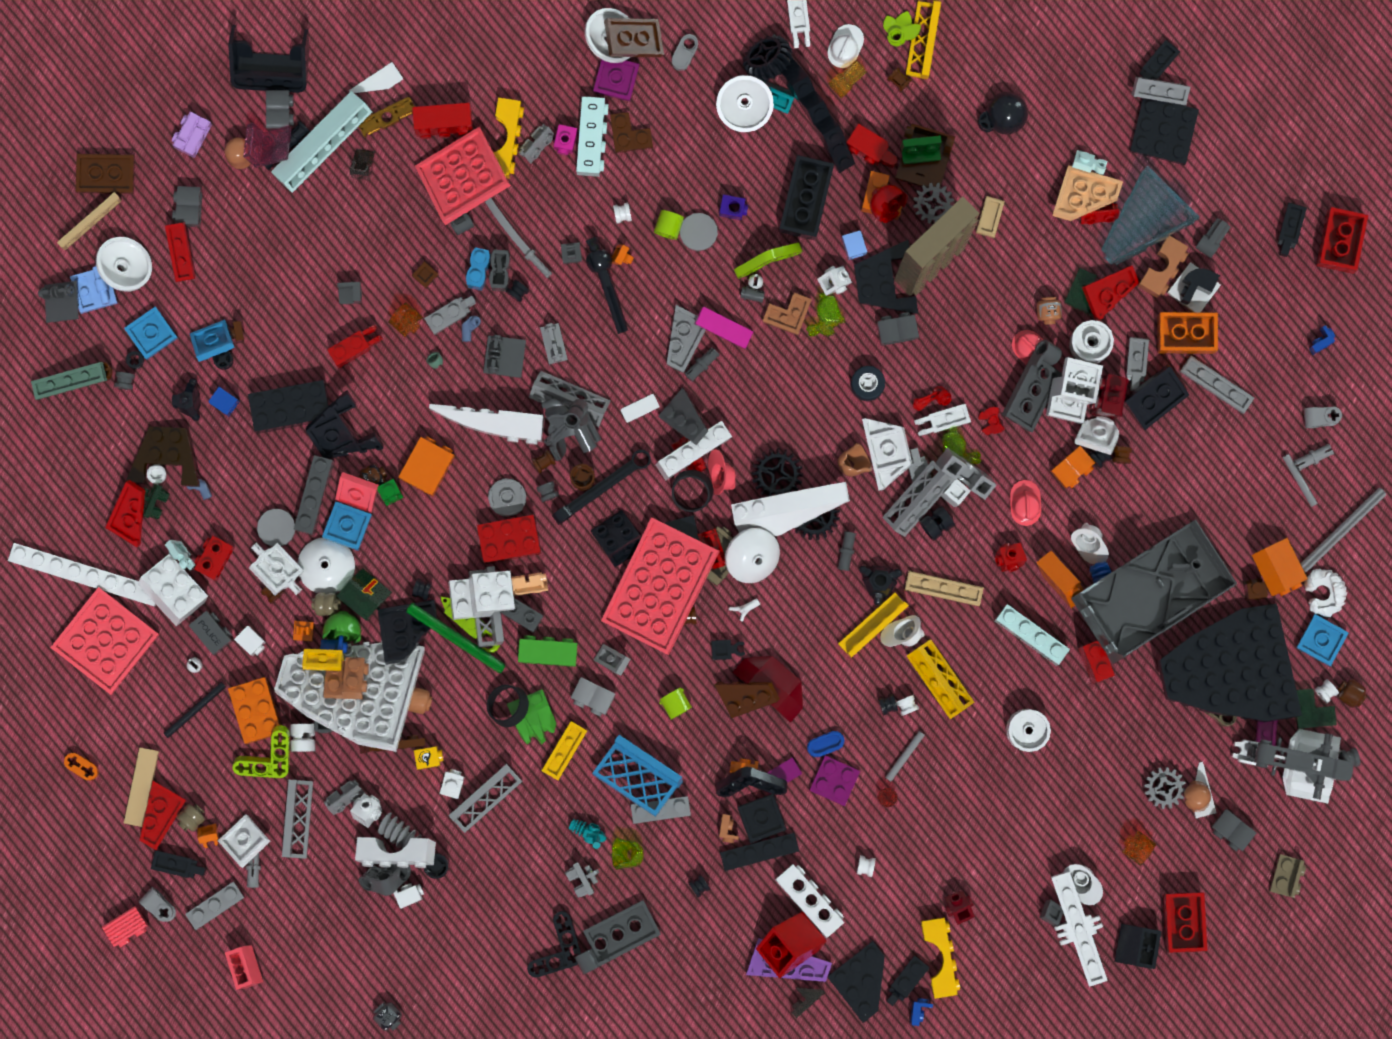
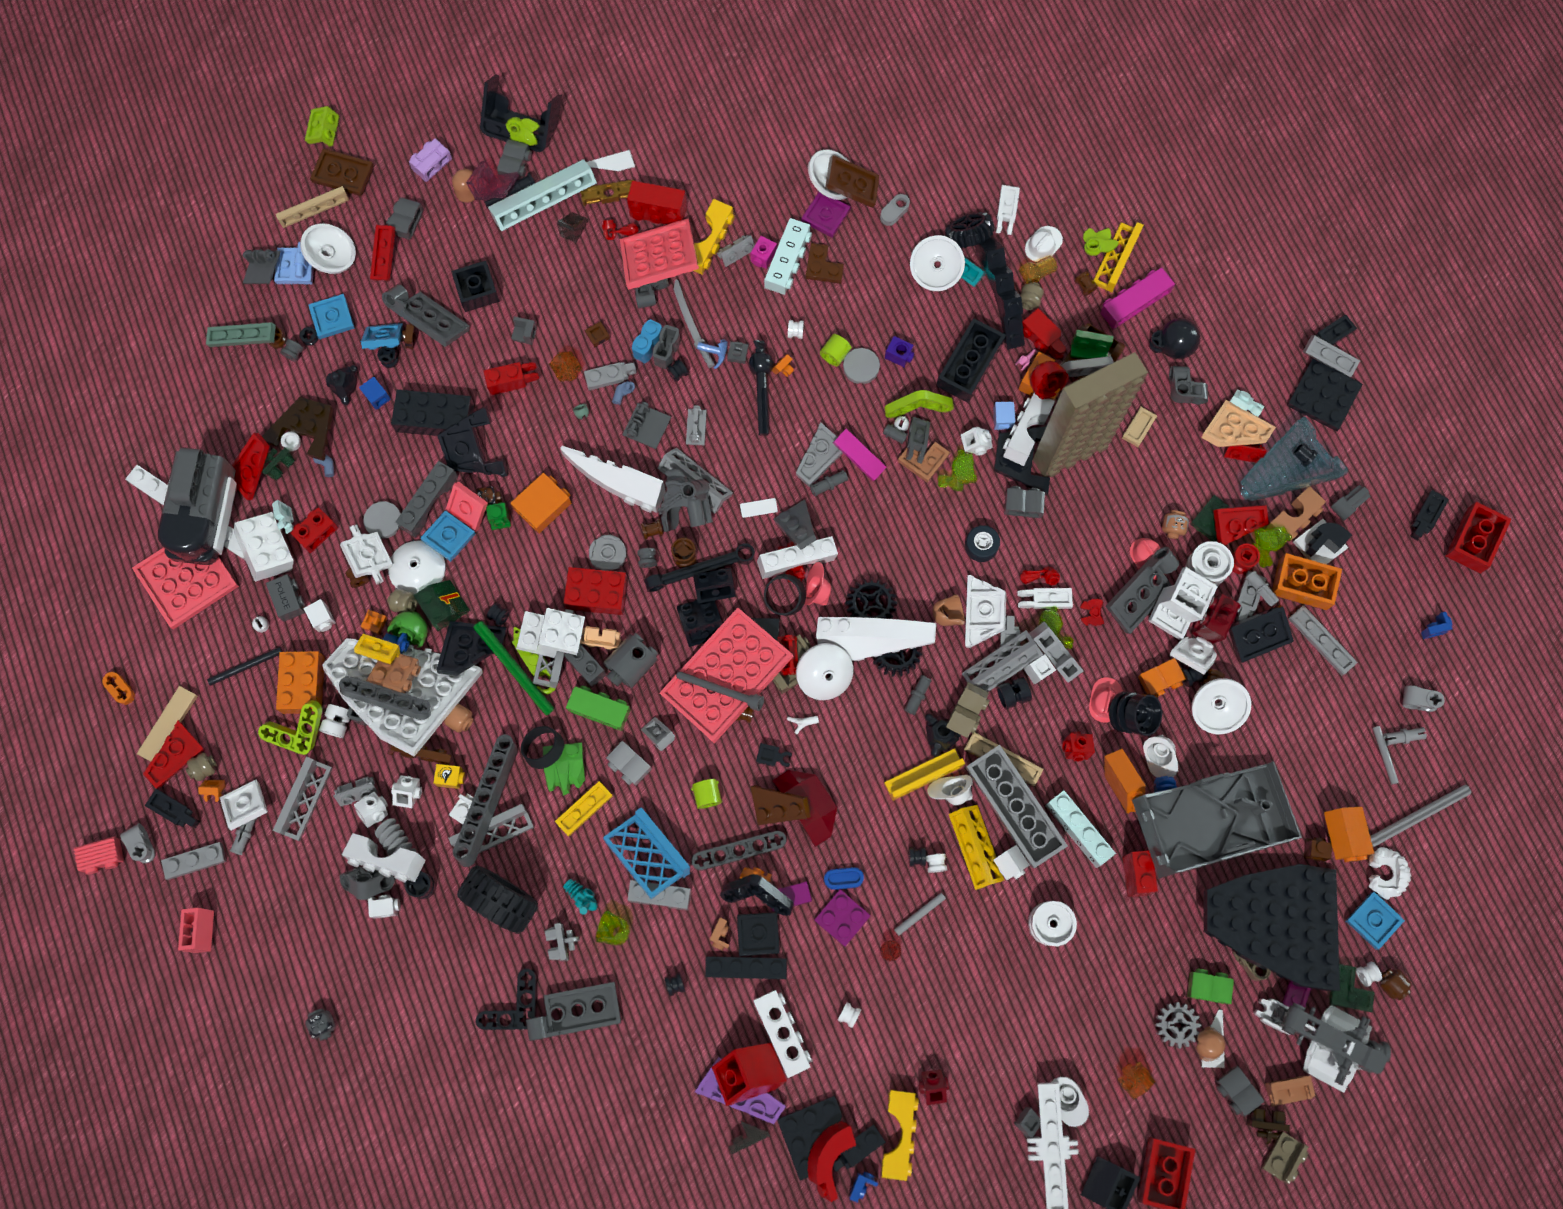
camera: 20 degrees right, 10 degrees down
none -> piece [158,447,237,565]
none -> lime bracket [304,106,339,147]
none -> dark grey beam [339,676,431,720]
none -> dark grey hinge [382,284,470,347]
none -> white brick [391,775,422,808]
none -> black brick [451,260,500,312]
none -> dark grey beam [453,735,518,867]
none -> black tyre [457,865,538,934]
none -> lime plate [506,117,539,146]
none -> red piece [602,220,639,240]
none -> dark grey cylinder [603,633,658,689]
none -> dark grey piece [676,671,764,711]
none -> dark grey beam [692,831,786,871]
none -> black brick [693,568,736,603]
none -> medium blue plant [697,339,727,369]
none -> red arch [808,1121,856,1202]
none -> dark grey hinge [906,417,930,464]
none -> dark tan brick [946,682,990,738]
none -> light grey brick [965,745,1068,868]
none -> white brick [993,845,1030,880]
none -> white arch [1003,393,1055,466]
none -> bright pink hand [1015,349,1037,371]
none -> dark tan piece [1020,282,1044,310]
none -> light grey beam [1061,357,1114,377]
none -> dark pink brick [1100,268,1175,330]
none -> black wheel [1109,692,1163,736]
none -> dark grey piece [1169,366,1208,404]
none -> bright green brick [1187,969,1234,1004]
none -> white dish [1191,678,1251,734]
none -> red wheel [1232,543,1260,574]
none -> light grey axle [1245,571,1279,606]
none -> dark brown hips [1246,1108,1290,1144]
none -> clear neon green animal [1252,526,1292,568]
none -> nougat hinge [1265,1075,1315,1107]
none -> black piece [1293,443,1318,467]

